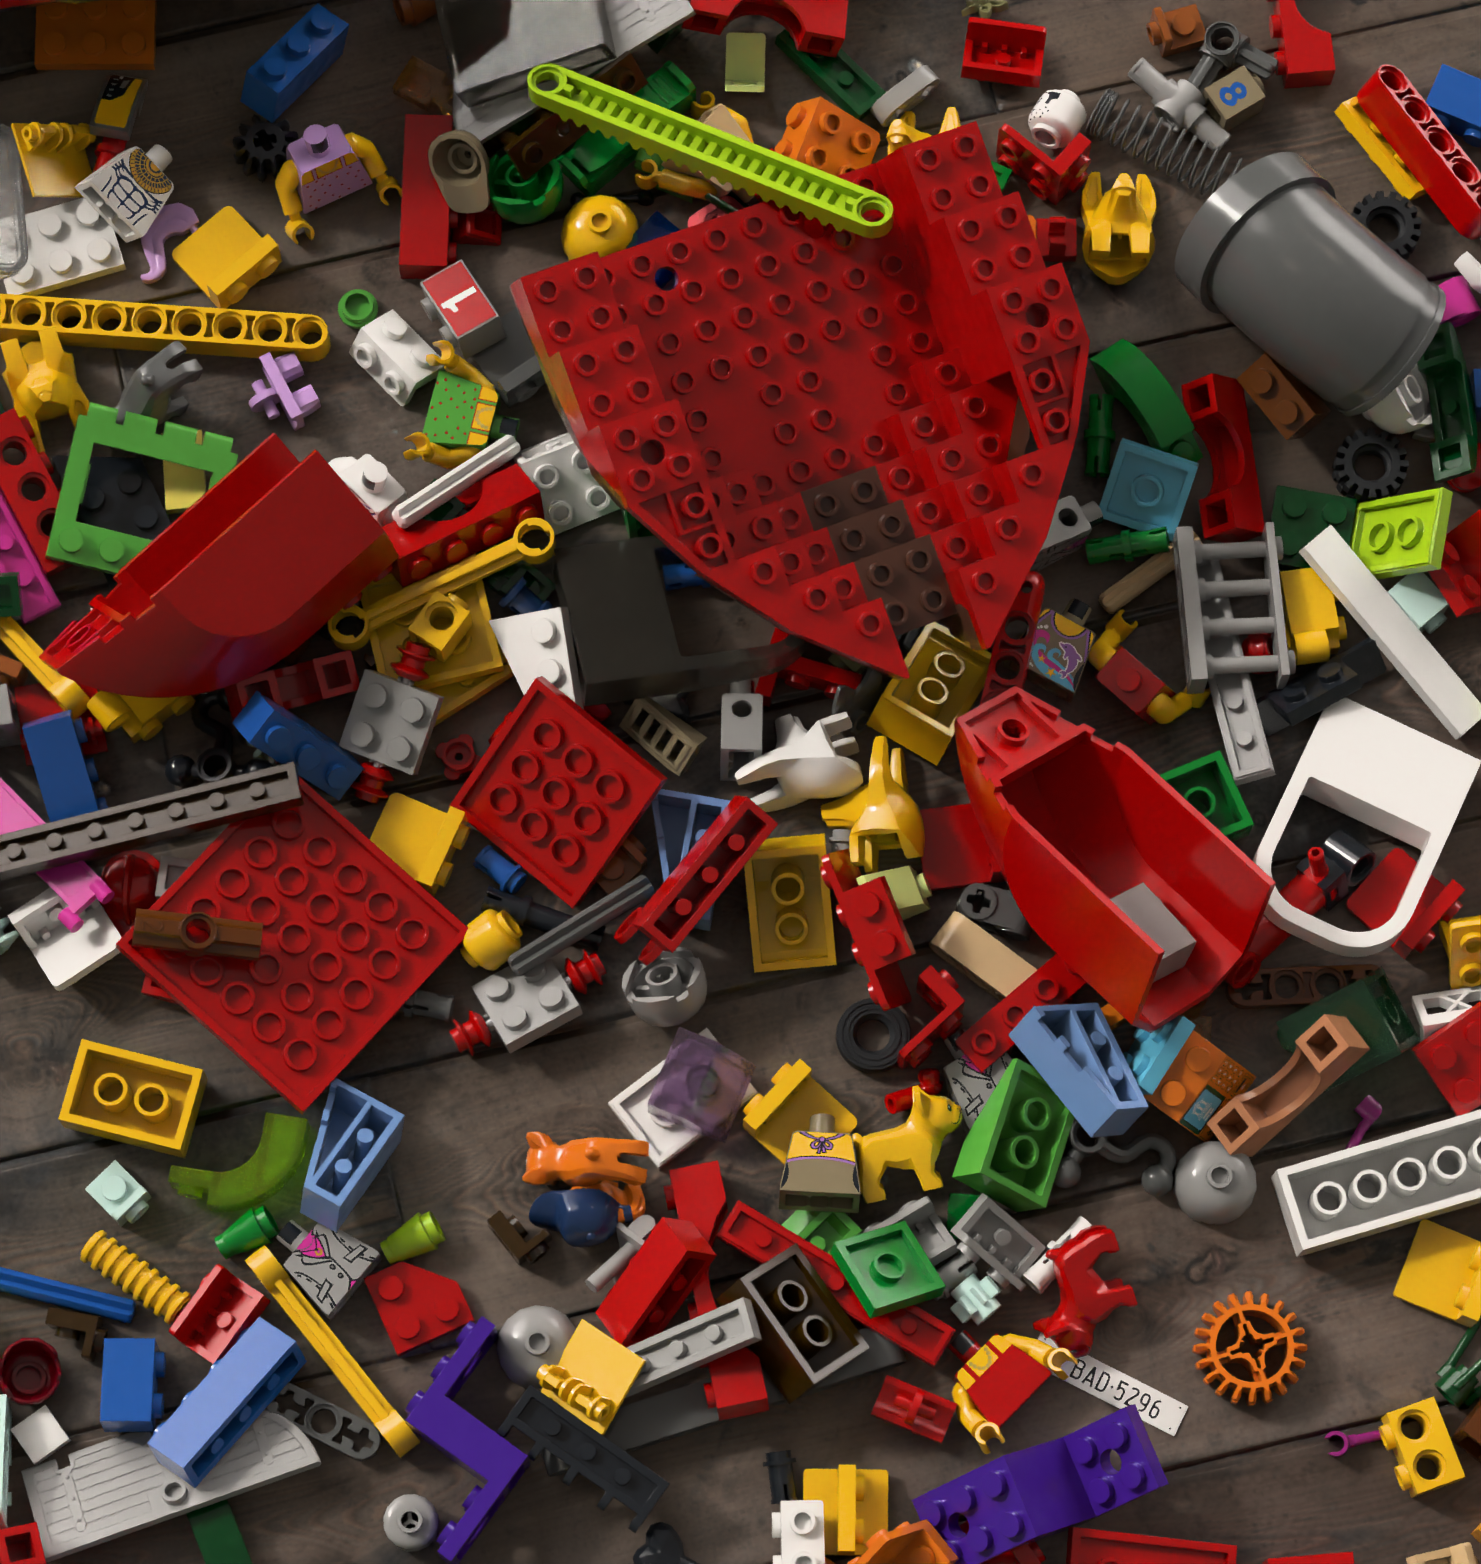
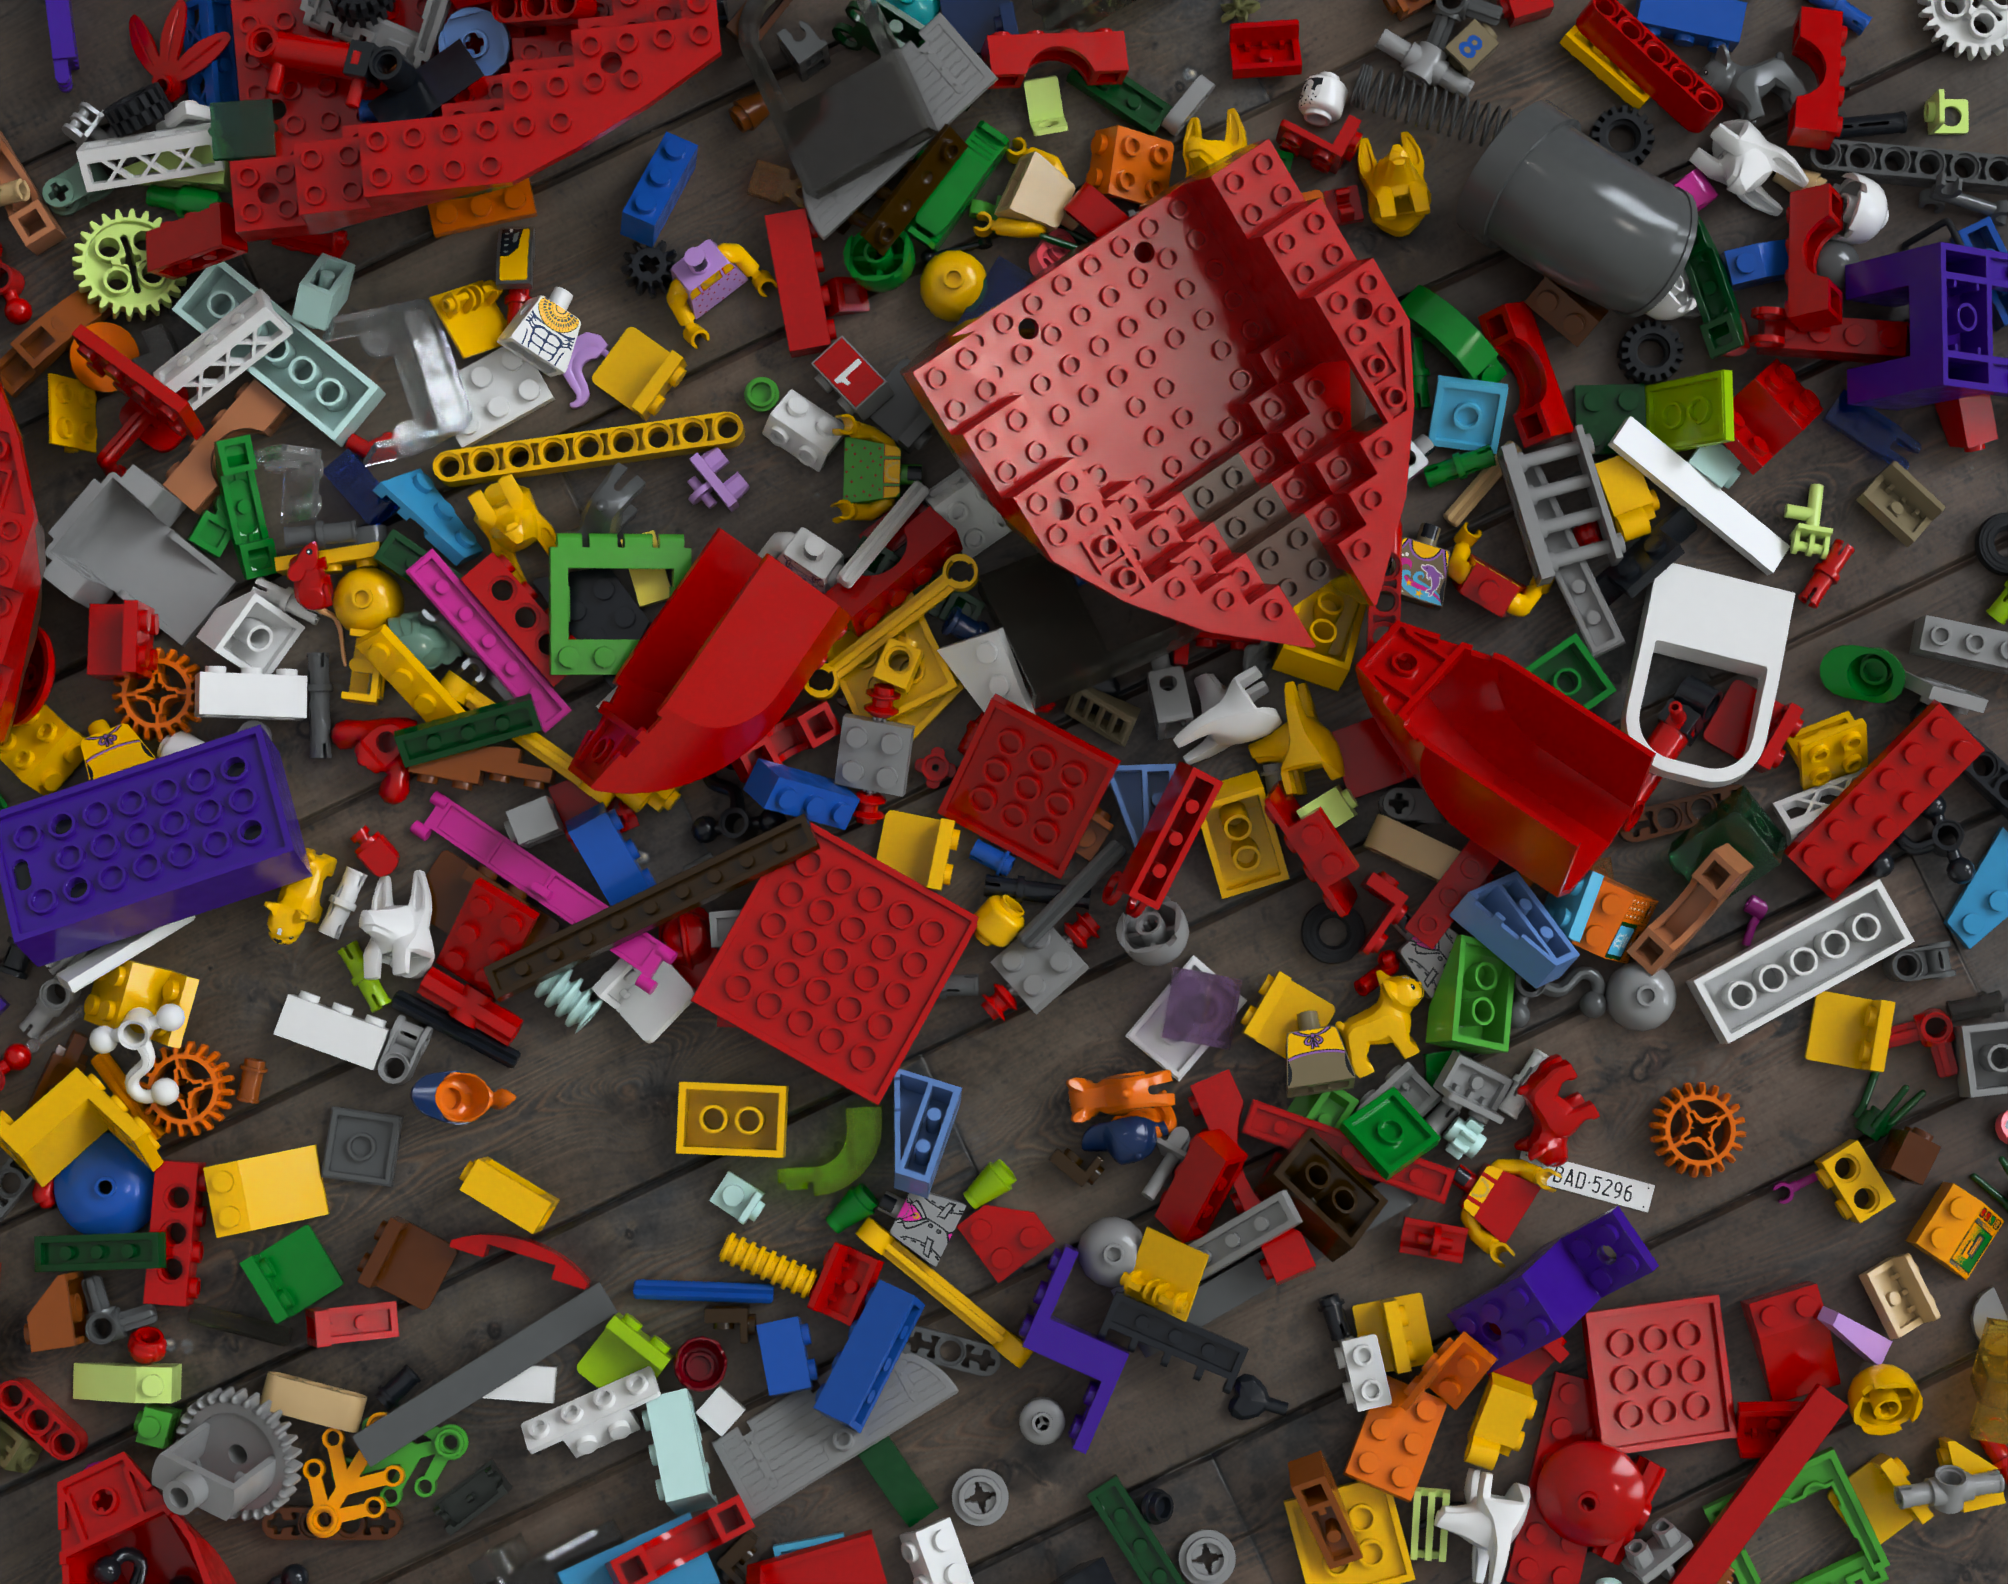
camera: 10 degrees left, 10 degrees up
reddish brown piece [132,908,263,961] -> none
dark tan cap [428,130,490,213] -> none
lime gear [527,63,894,239] -> none
light grey brick [1110,882,1197,982] -> none

